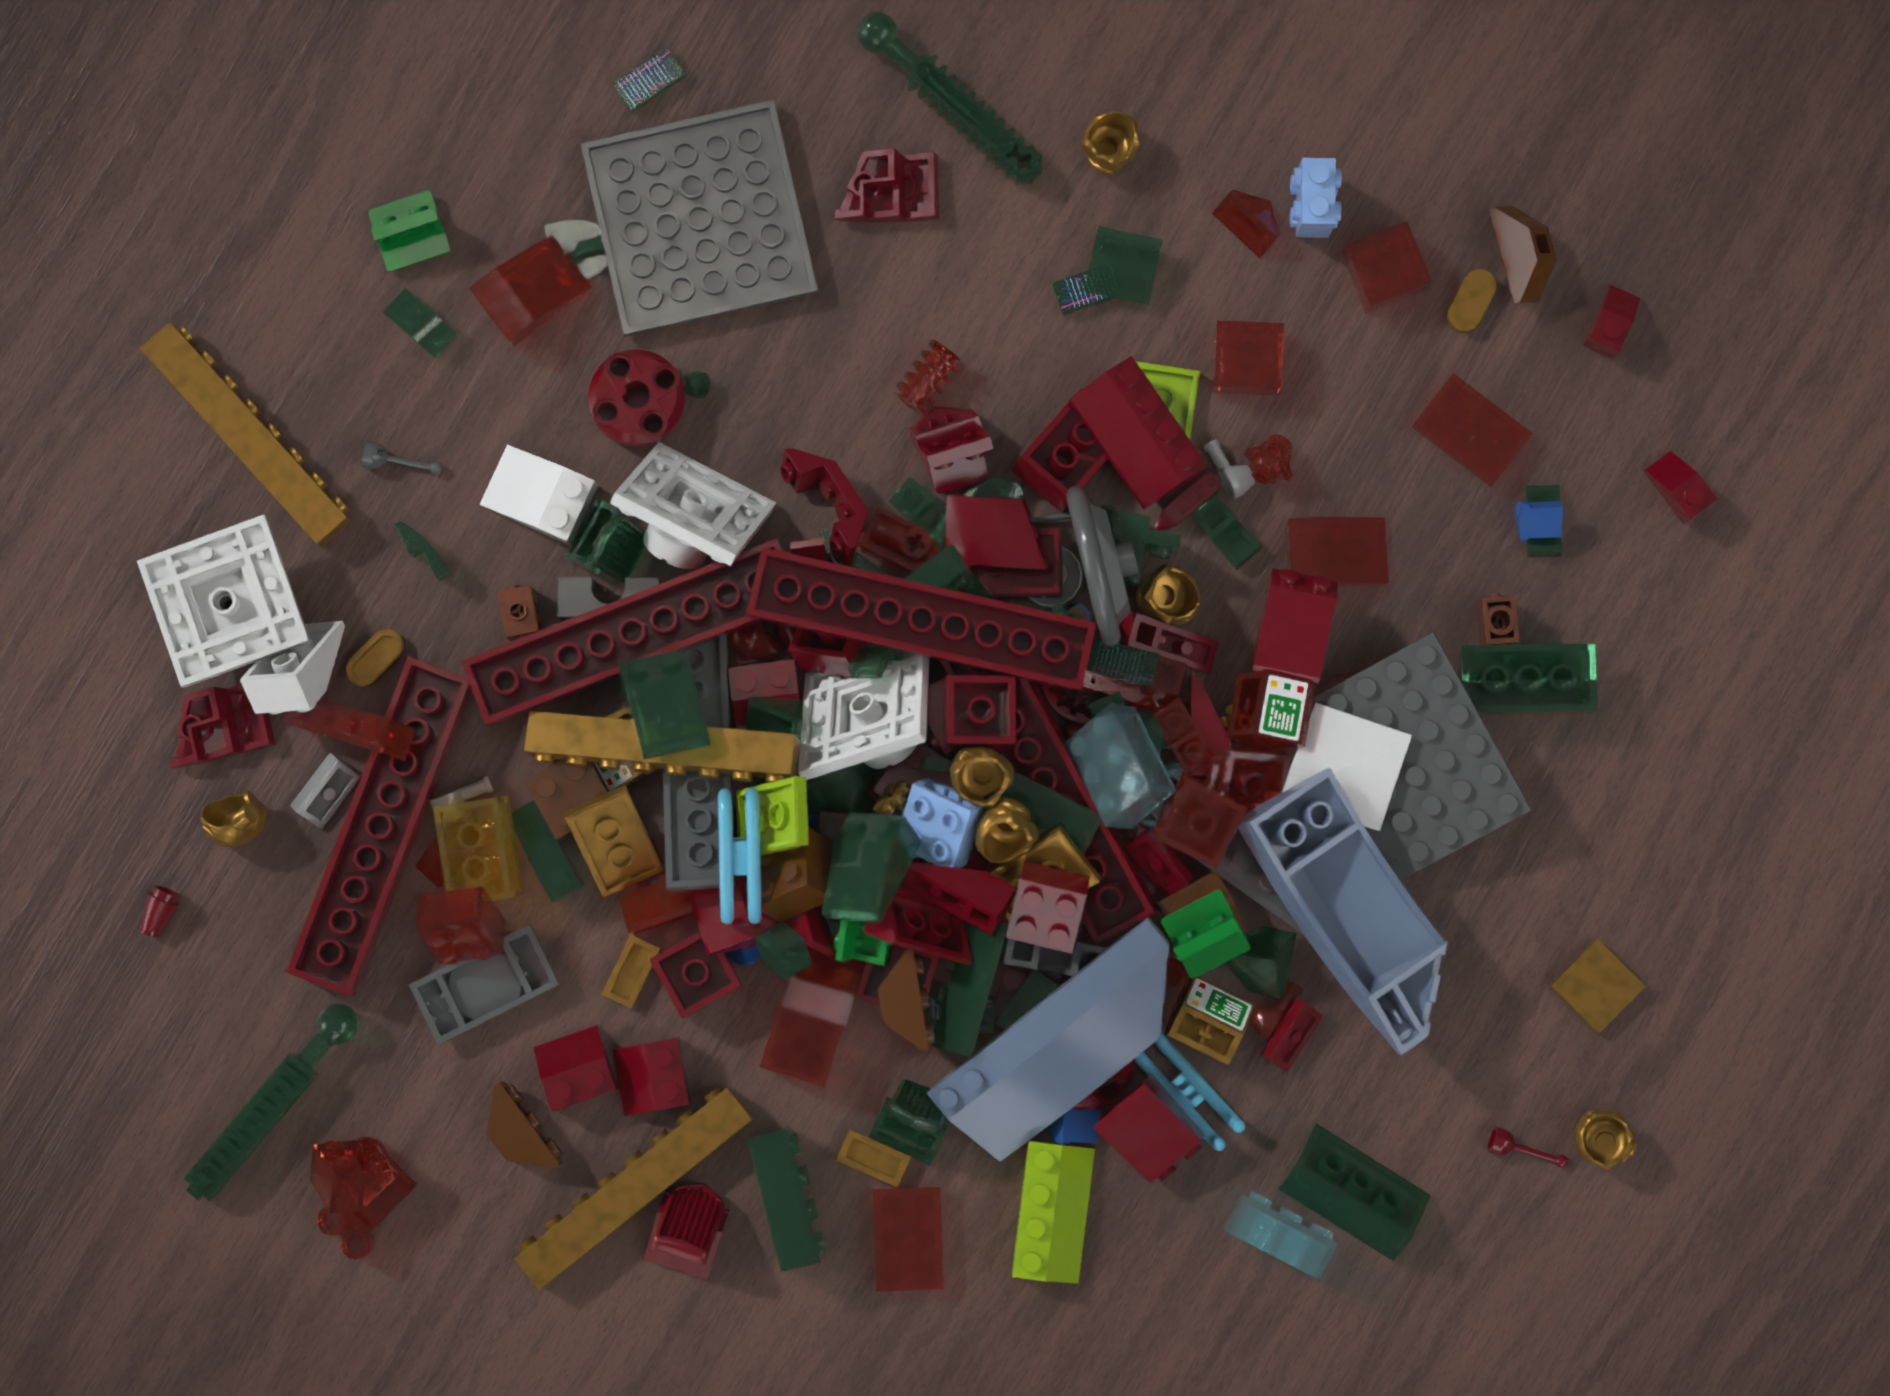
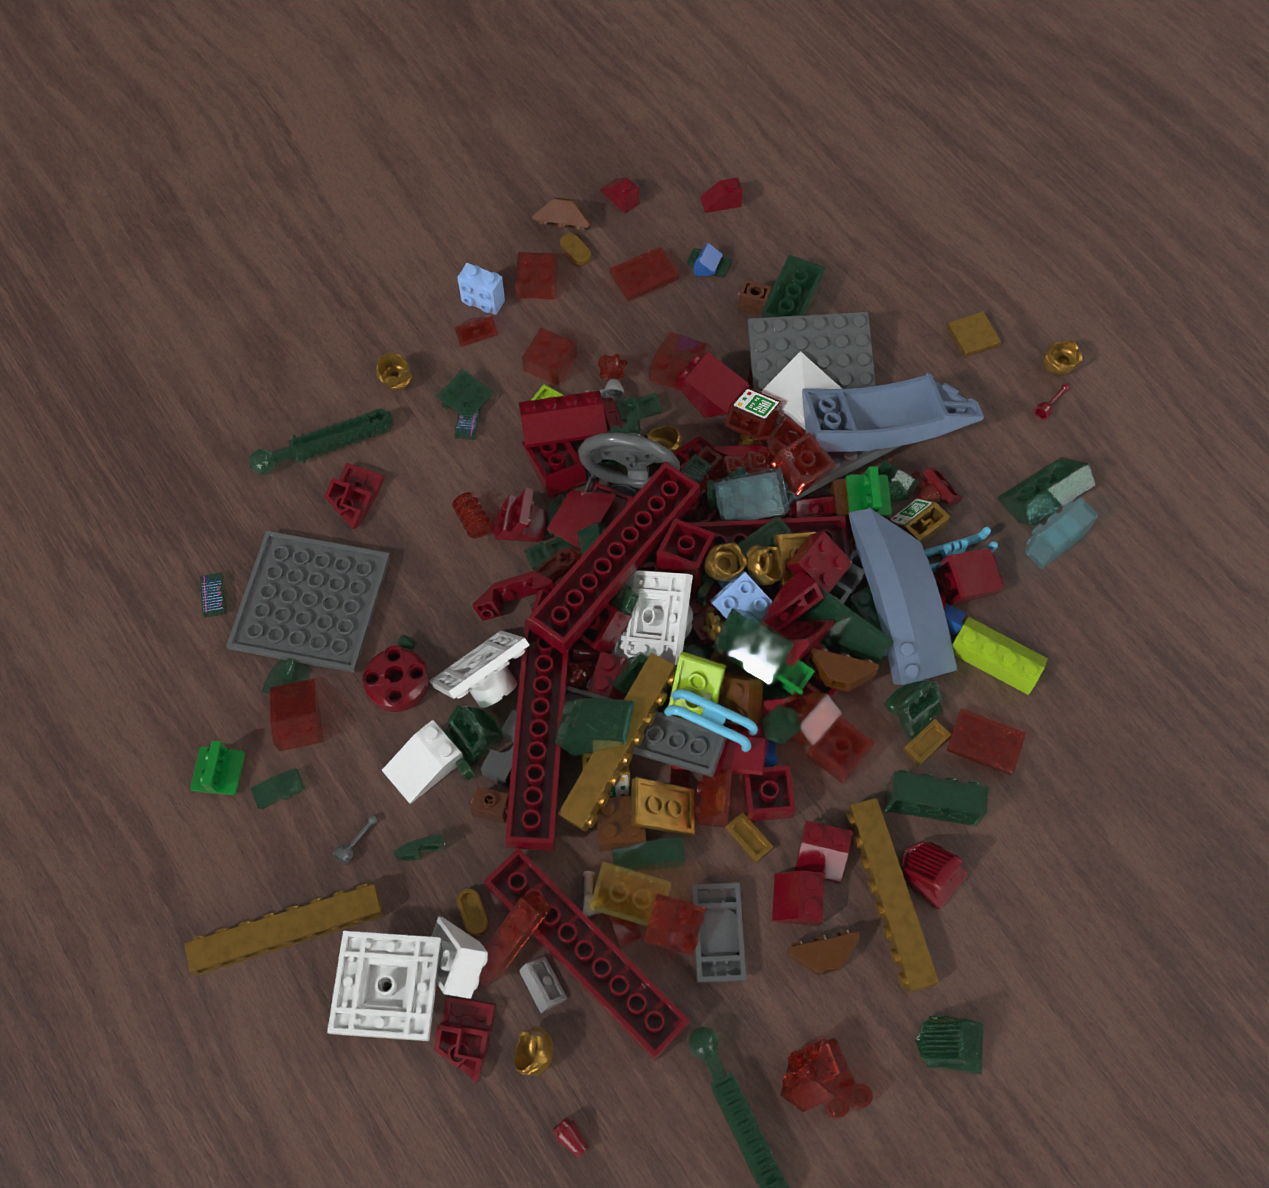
camera: 65 degrees left, 20 degrees down
none -> clear green tile [455,758,475,781]
none -> clear green piece [915,1016,983,1075]

